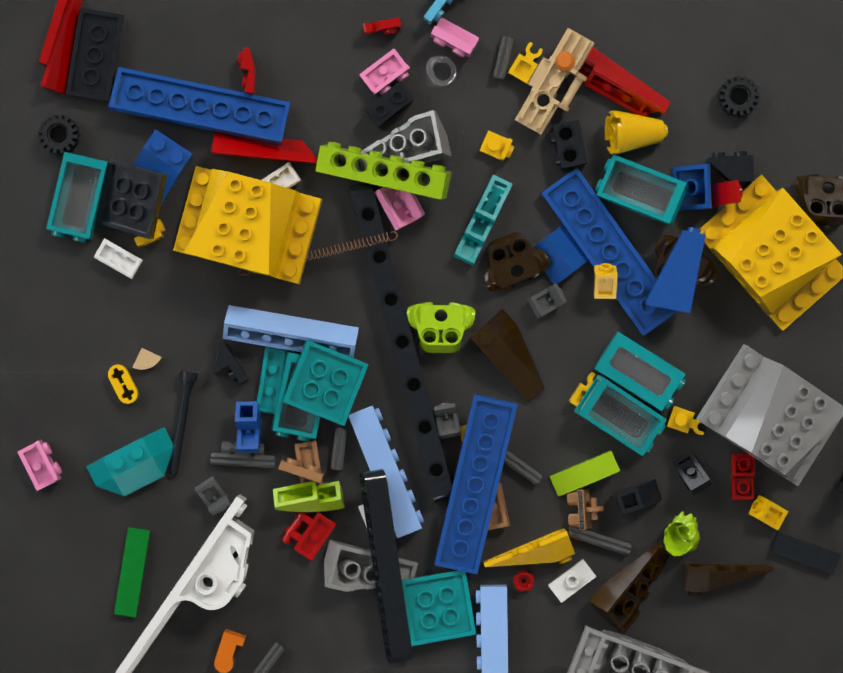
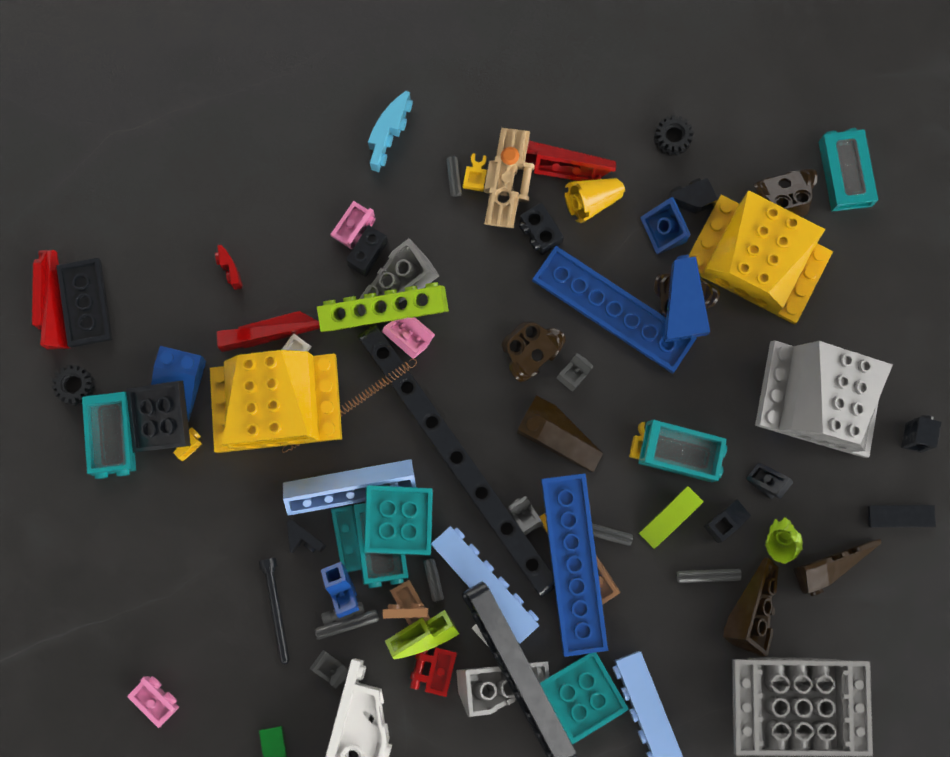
camera: 20 degrees left, 10 degrees down
teal wedge [86,427,173,496] -> none
white plate [94,238,143,279] -> none
blue plate [108,67,291,145] -> none
yellow beam [108,365,139,404] -> none
tan tile [132,348,162,370] -> none
red plate [363,17,401,35] -> none
lime piece [407,302,475,353] -> none
clear piece [426,55,457,86] -> none
bright pink bracket [431,18,479,58] -> none
teal slope [453,175,513,266] -> none
yellow bracket [480,130,515,161] -> none
yellow wedge [483,528,575,567] -> none
red plate [513,570,535,592] -> none
blue slope [533,225,588,284] -> none
white plate [548,559,596,603] -> none
medium nougat hips [567,488,604,530] -> none
yellow bracket [593,263,618,299] -> none
teal piece [593,332,686,411] -> none
piece [595,154,689,227] -> none
yellow plate [666,406,704,435] -> none
red slope [711,180,743,207] -> none
red slope [731,454,755,501] -> none
yellow bracket [748,495,789,530] -> none

